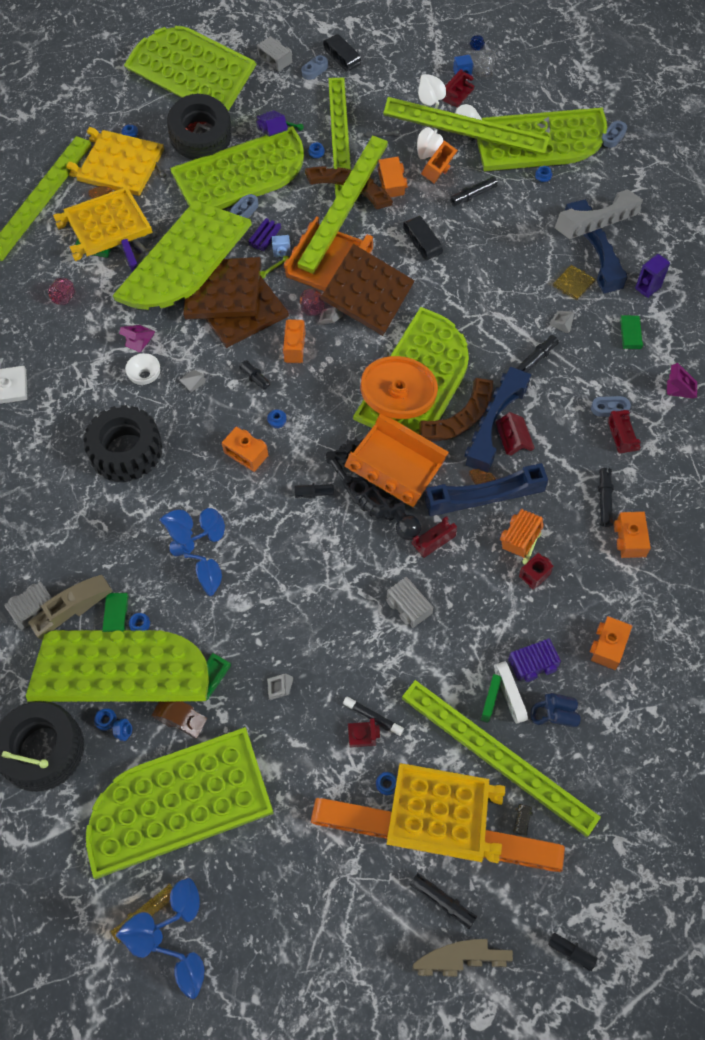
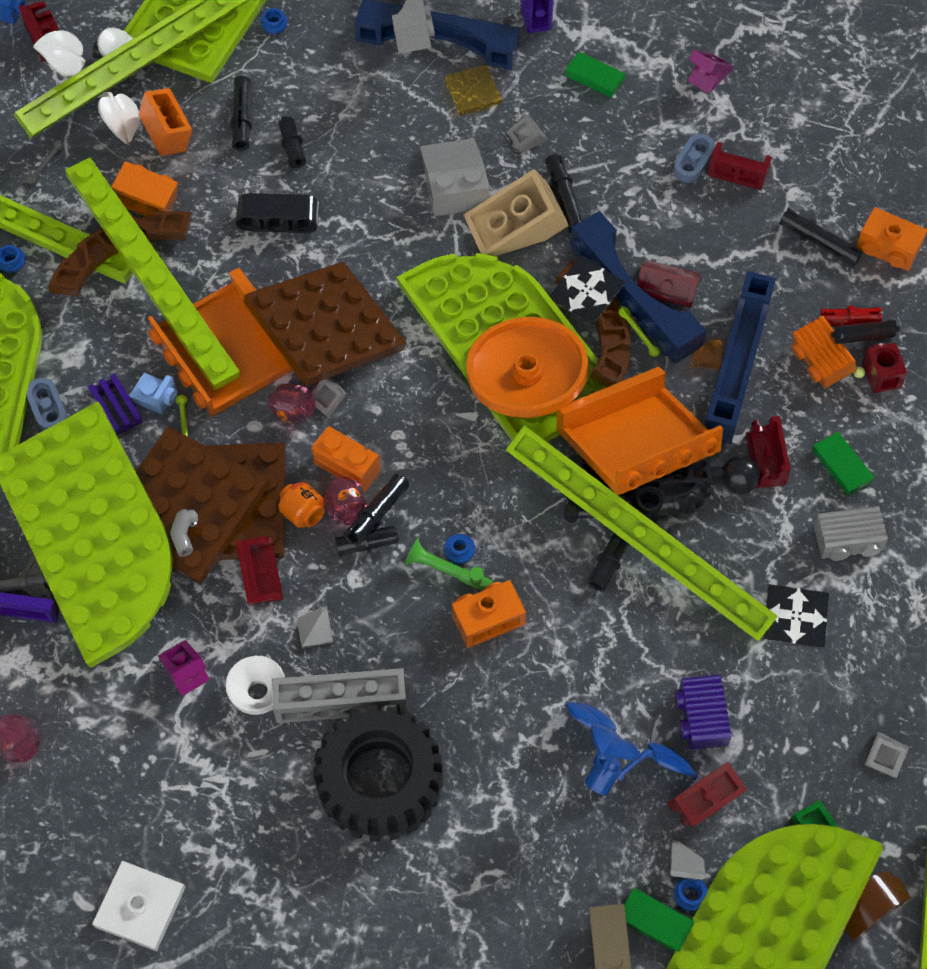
camera: 60 degrees left, 0 degrees up
none -> light grey arm [170,509,198,557]
none -> dark red hinge [236,536,284,607]
none -> light grey fence [272,668,407,723]
none -> black axle [278,116,306,168]
none -> orange head [279,482,325,528]
none -> clear pink head [323,477,368,525]
none -> black pin [344,474,409,546]
none -> bright green piece [405,537,493,591]
none -> light grey slope [420,138,490,217]
none -> tan slope [464,169,569,256]
none -> lime plate [506,425,778,642]
none -> black sticker [549,255,626,325]
none -> lime hinge [618,306,660,357]
none -> dark red hinge [666,762,747,828]
none -> light grey slope [670,840,705,880]
none -> dark purple brick [674,675,732,750]
none -> black sticker [764,584,829,648]
none -> green tile [812,432,875,496]
none -> red pin [820,305,882,327]
none -> black axle [831,320,900,344]

